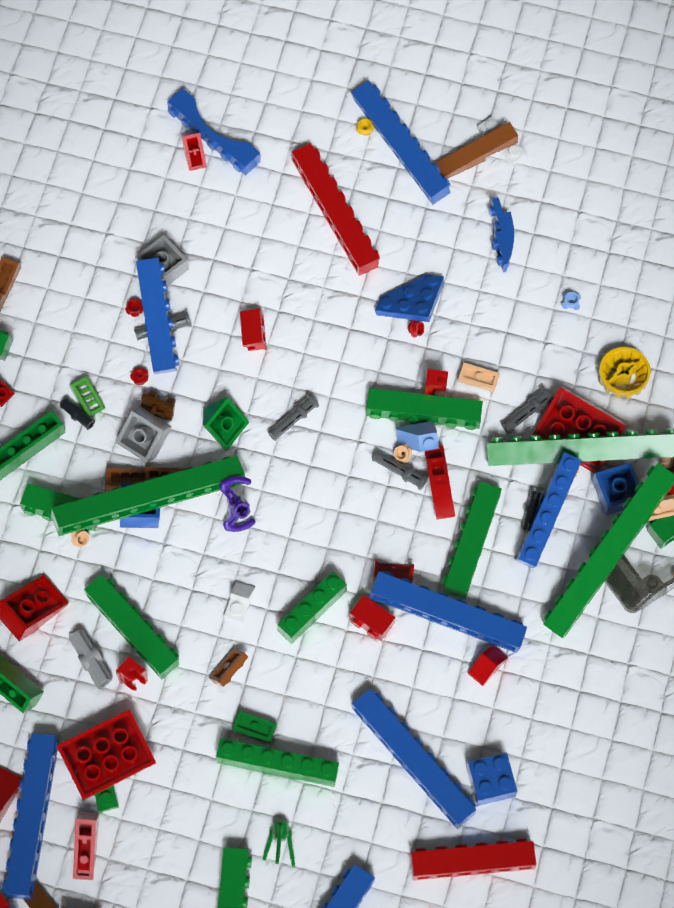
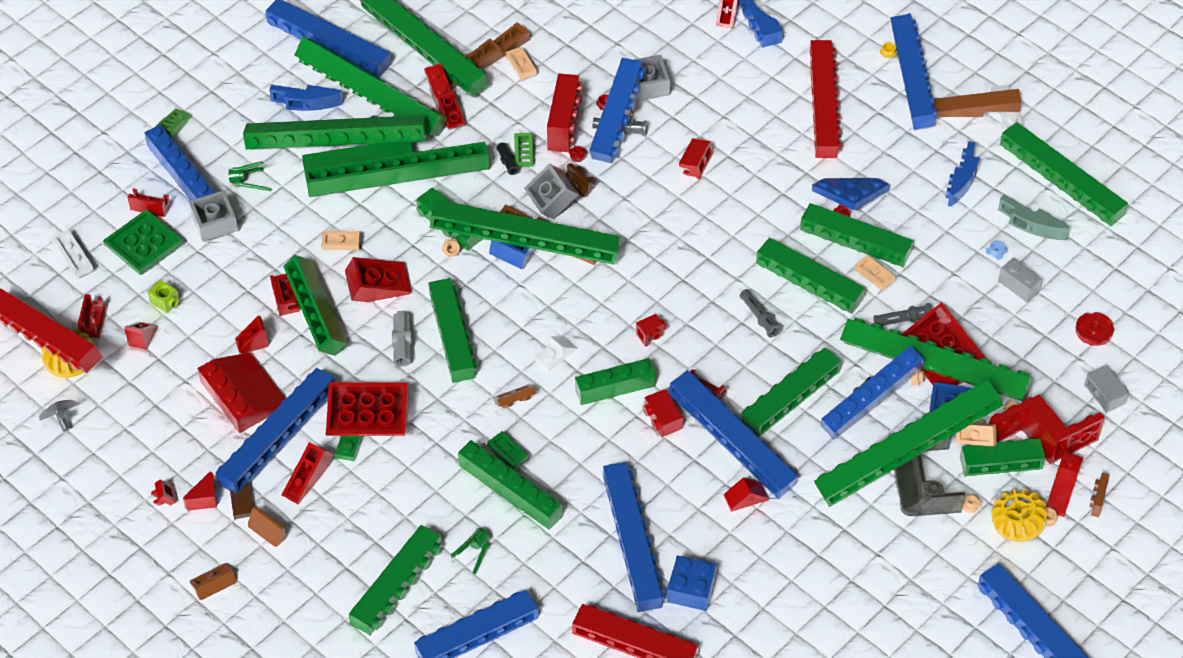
camera: 30 degrees right, 15 degrees down
red hinge [116,656,148,691] -> none
green slope [203,397,249,451] -> none
dark purple piece [219,476,256,532] -> none
dark grey pin [267,394,319,441] -> none
light nougat plate [394,444,412,463] -> none
medium blue slope [396,421,439,452] -> none
red hinge [425,369,448,396] -> none
red slope [425,445,455,520] -> none
yellow gear [598,347,651,399] -> none
none -> light nougat plate [506,46,537,80]
none -> red brick [547,73,583,153]
none -> red brick [636,313,667,347]
none -> green brick [800,203,914,268]
none -> sand green slope [998,194,1071,240]
none -> light grey brick [998,257,1042,303]
none -> green brick [1000,122,1128,226]

